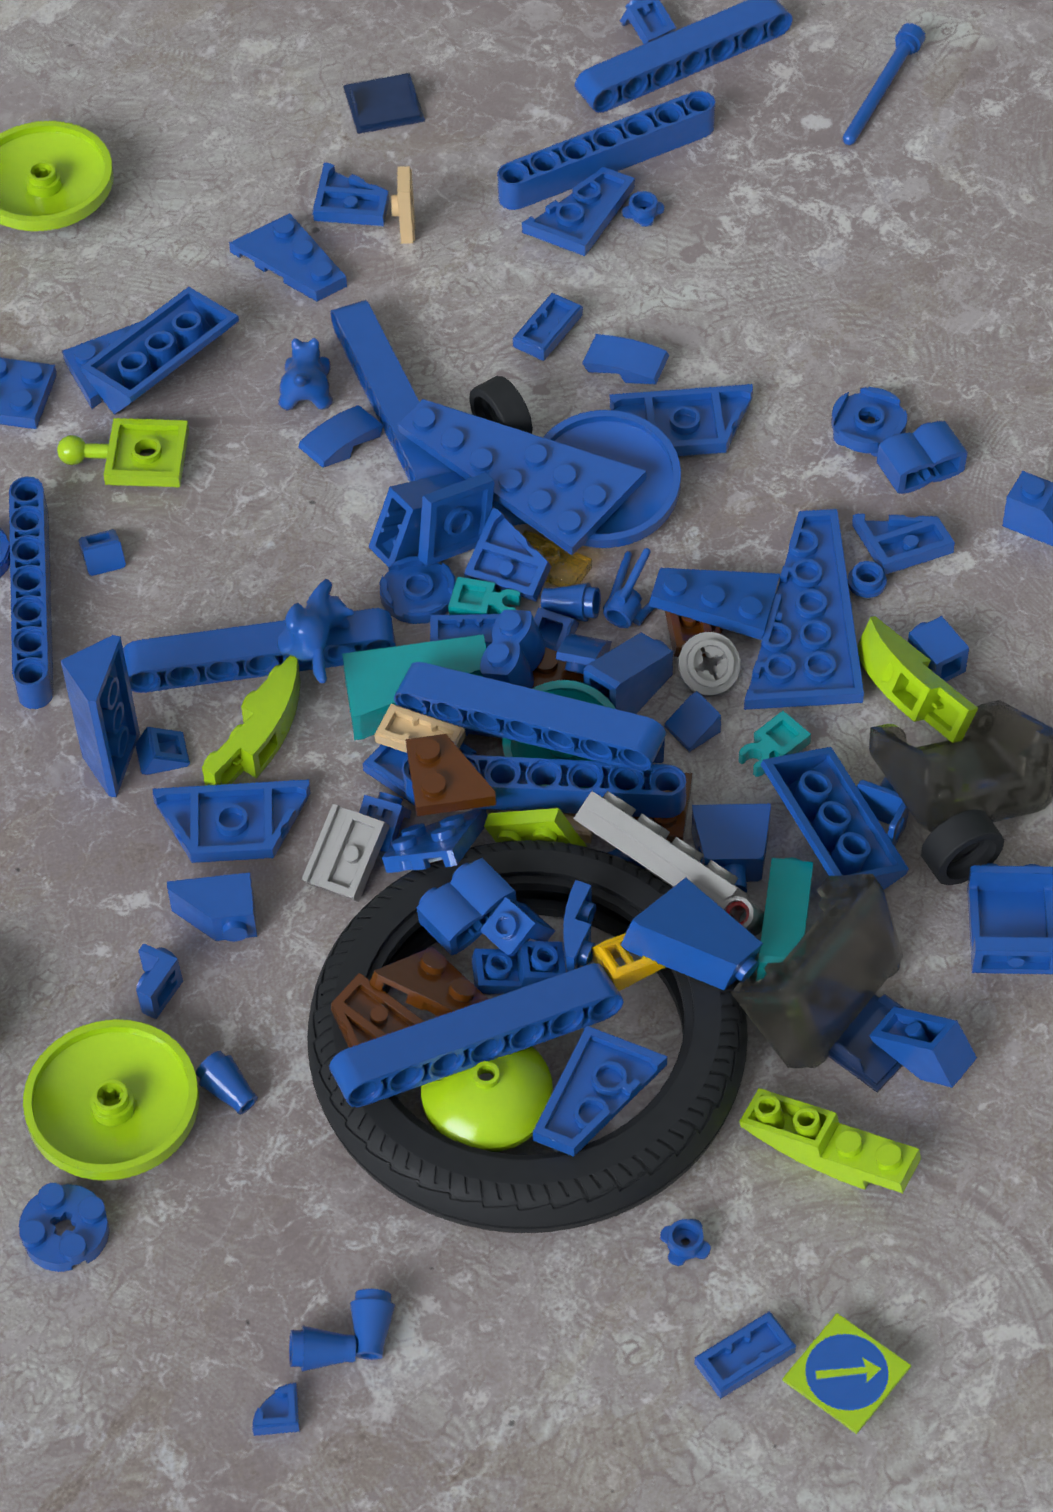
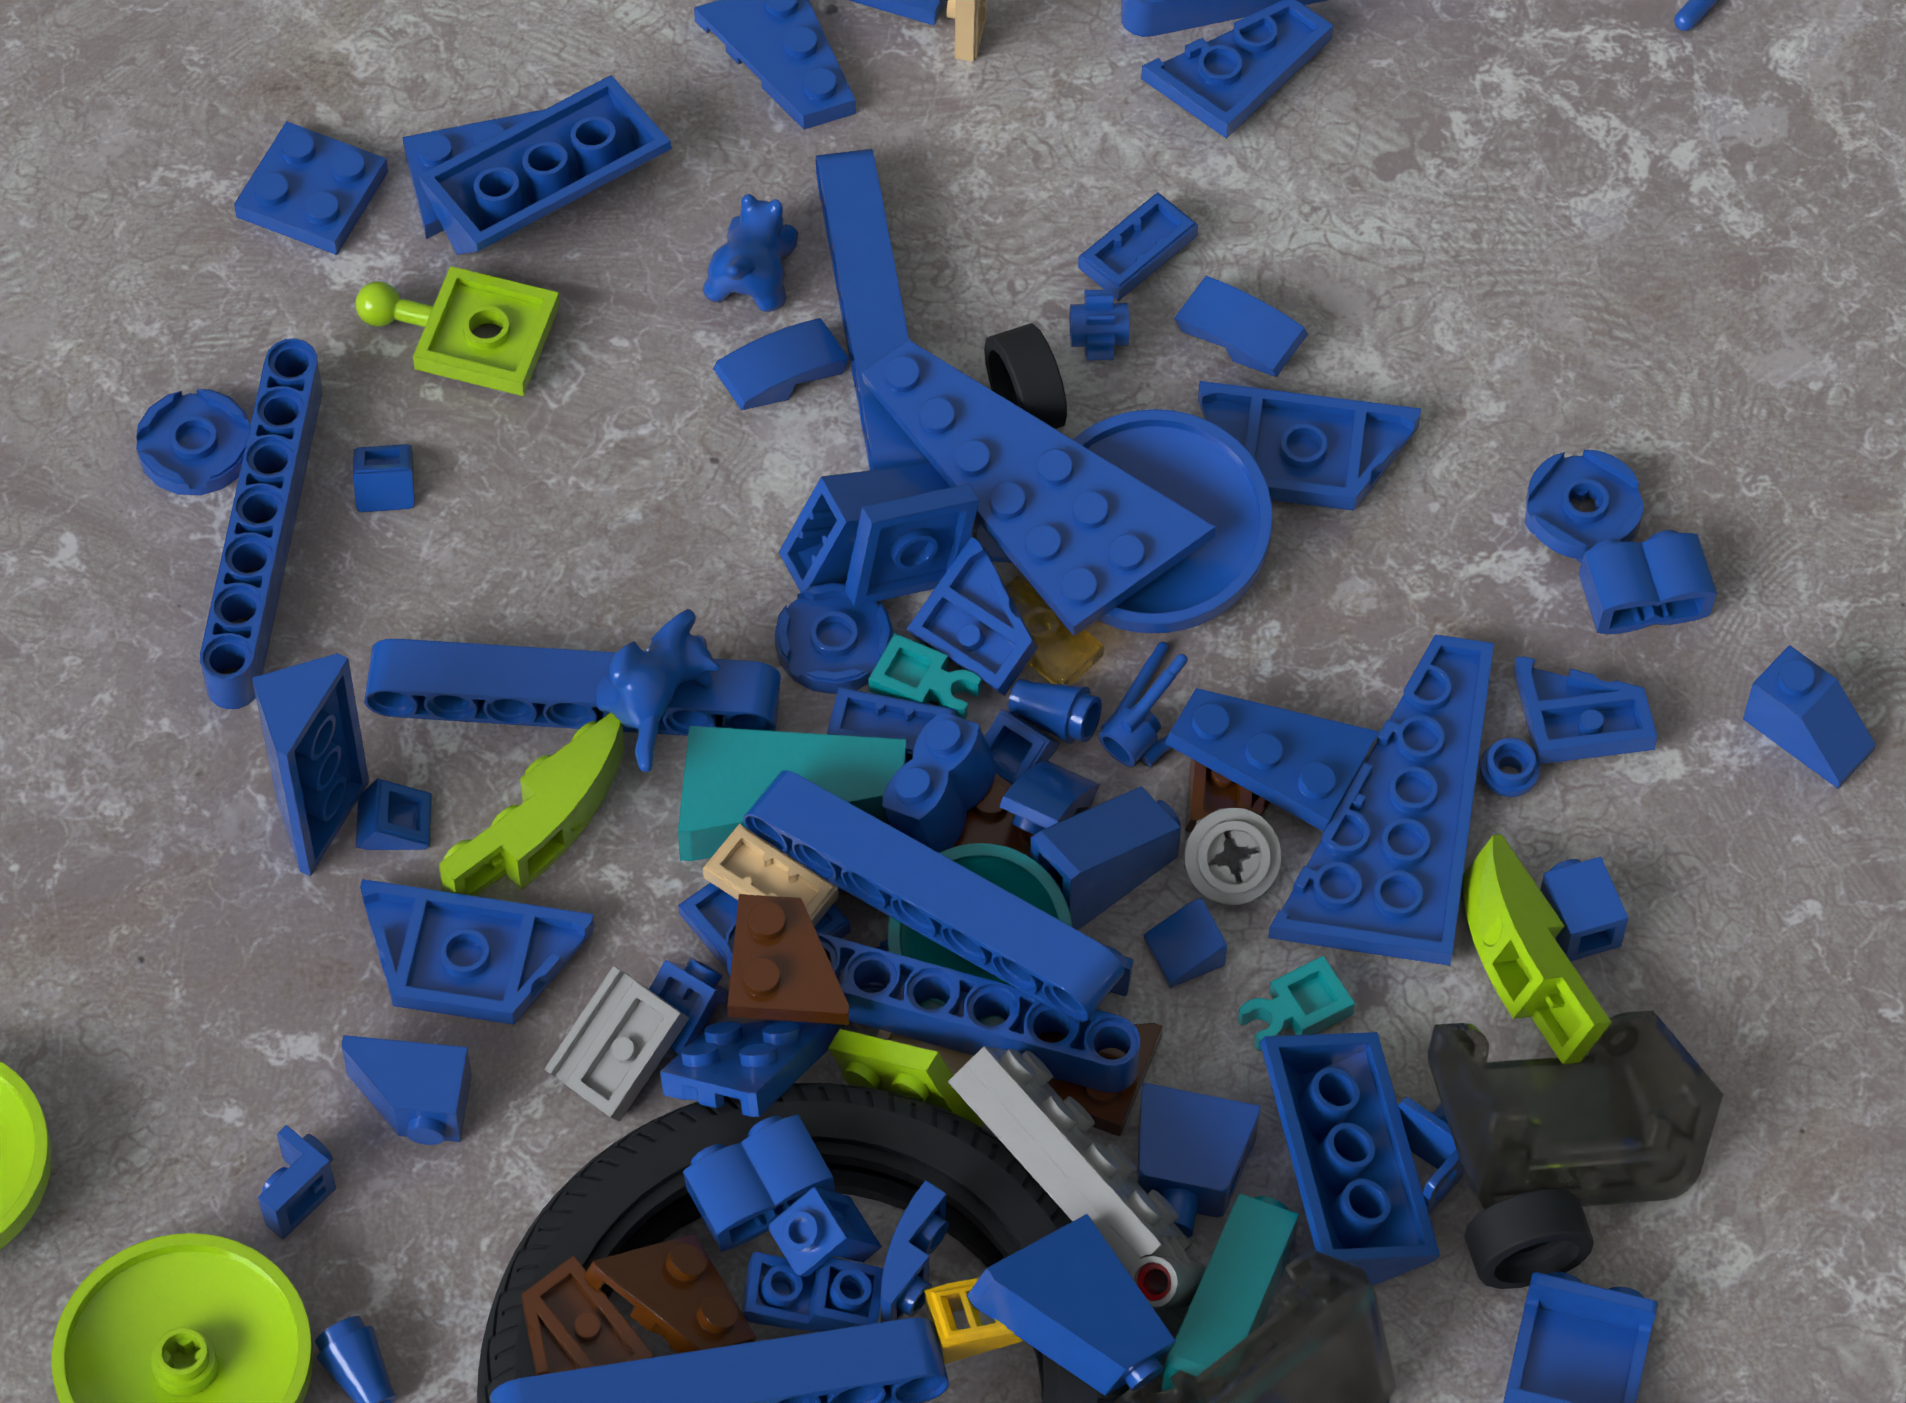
camera: 10 degrees right, 5 degrees up
blue plate [622,191,664,227] -> none
none -> blue gear [1069,289,1129,361]

